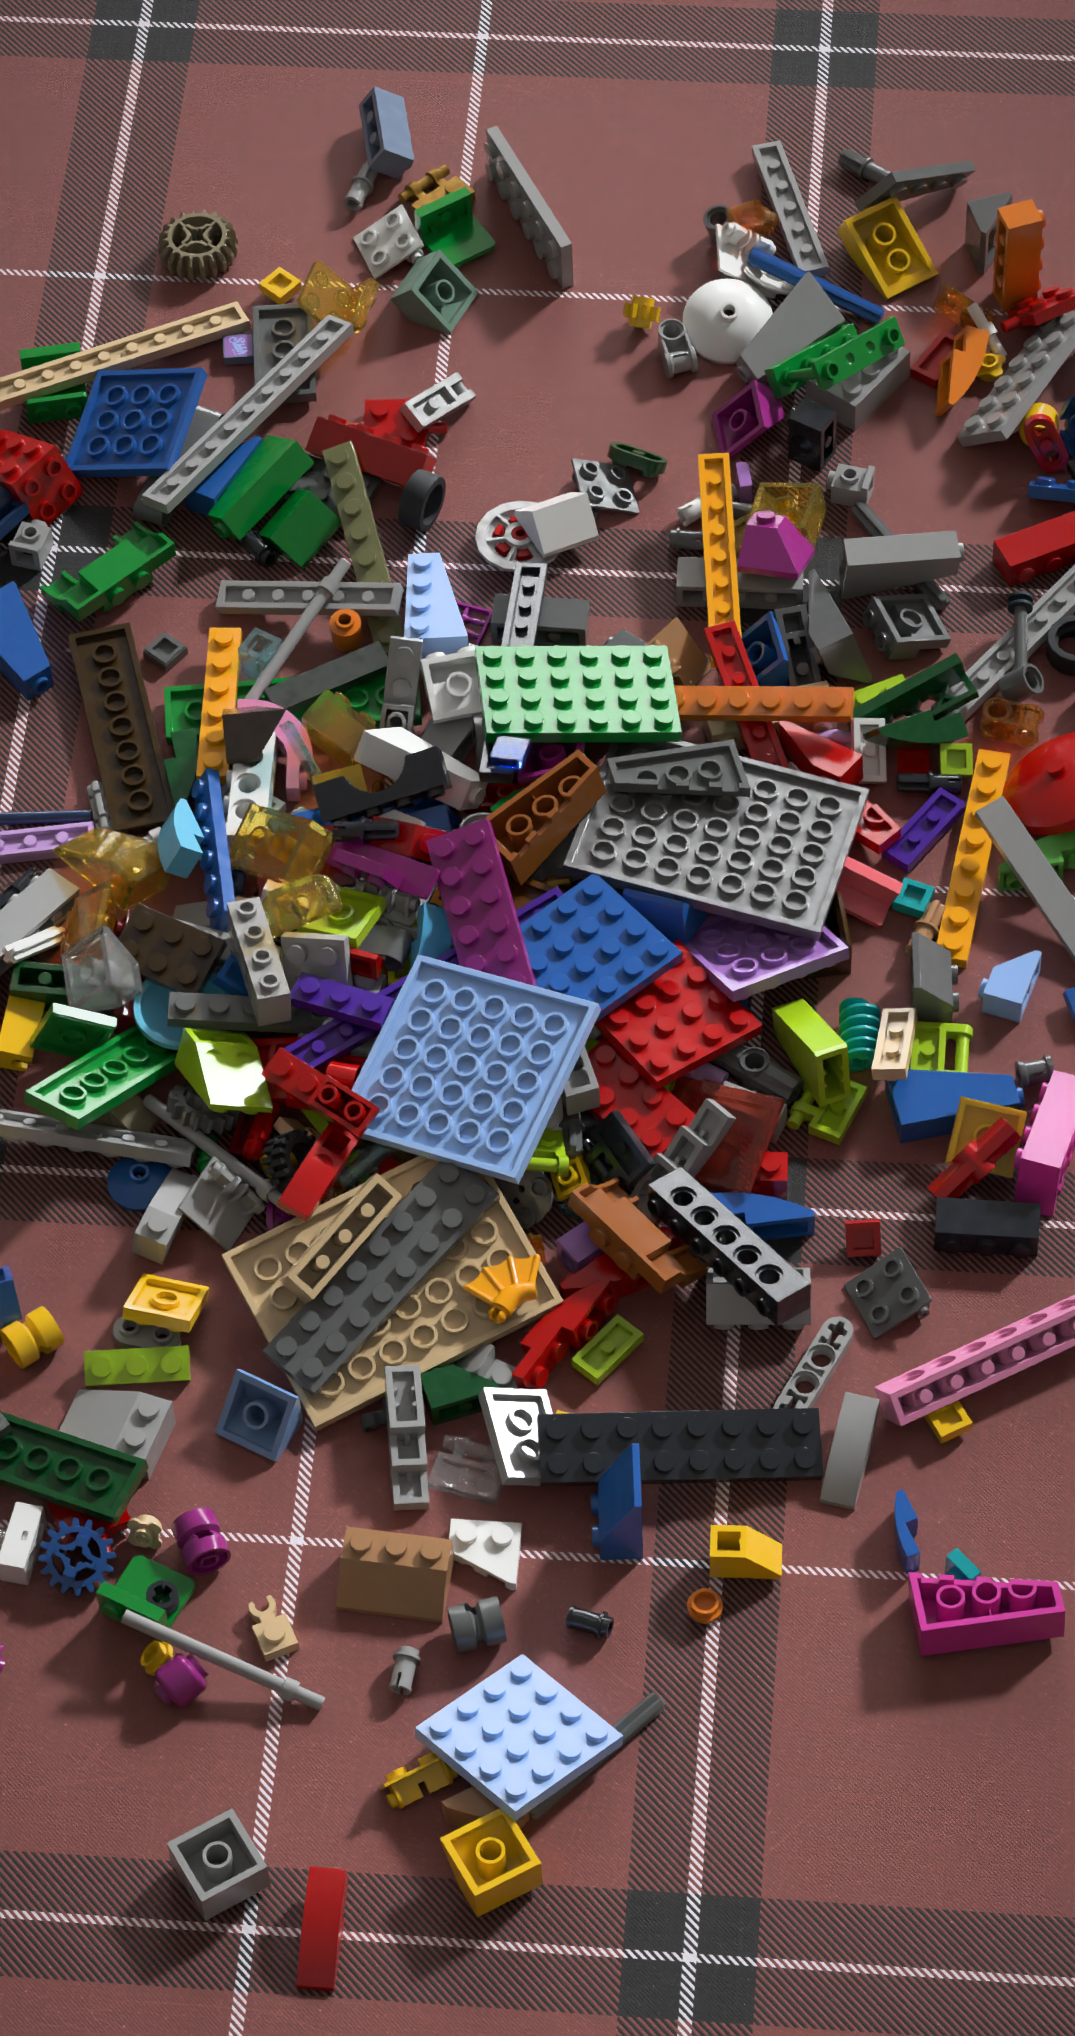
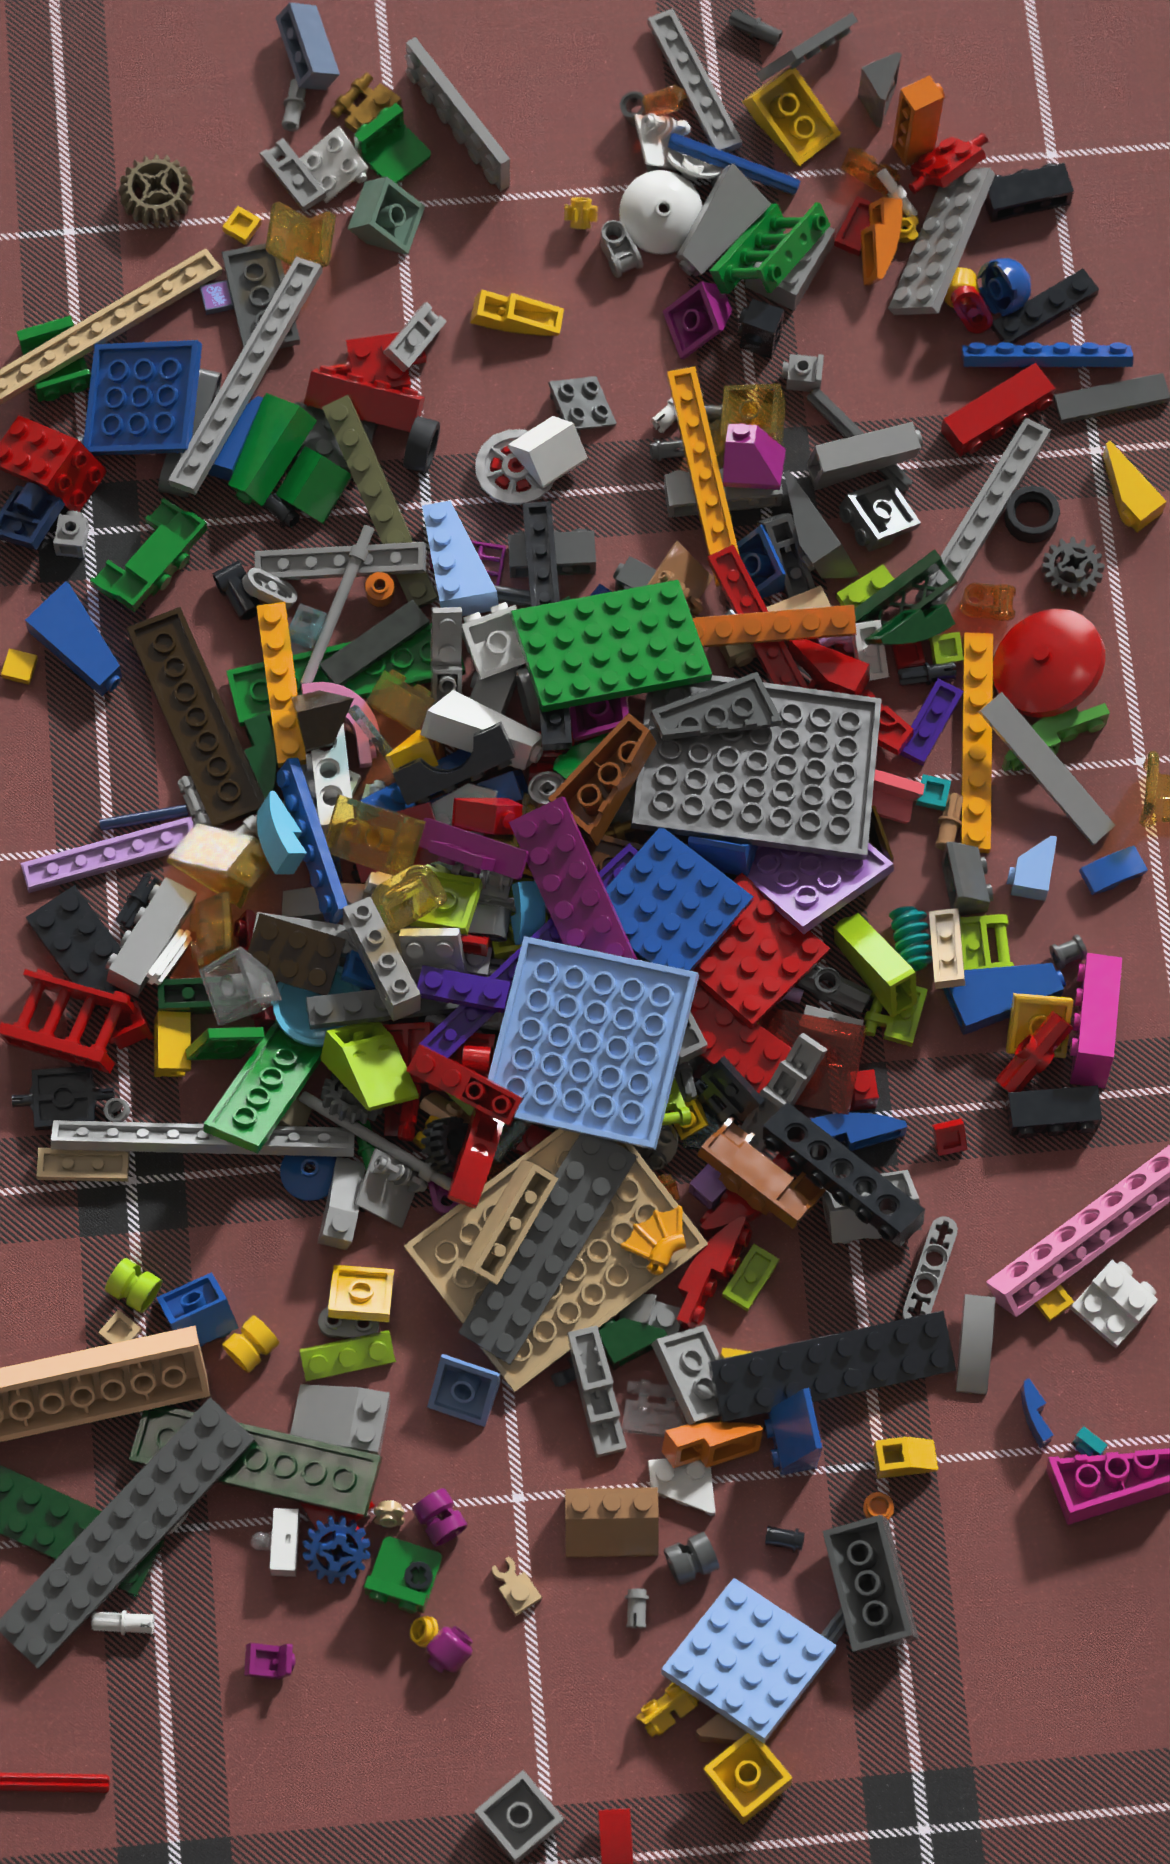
camera: 15 degrees left, 15 degrees up
light grey bar [121,1609,325,1711] -> none
dark grey tile [143,632,188,673] -> none
black axle [333,818,400,845] -> none
clear blue tile [490,735,531,769] -> none
dark green plate [607,442,668,478] -> none
medium lavender tile [736,462,752,504] -> none
dark grey hinge [844,1247,933,1339] -> none
dark grey piece [999,591,1044,705] -> none
none -> black piece [212,561,261,621]
none -> light grey plate [242,568,298,610]
none -> light grey plate [259,139,326,212]
none -> yellow slope [470,289,564,336]
none -> orange slope [662,1422,763,1468]
none -> dark grey slope [822,1514,919,1652]
none -> white plate [1070,1260,1158,1349]

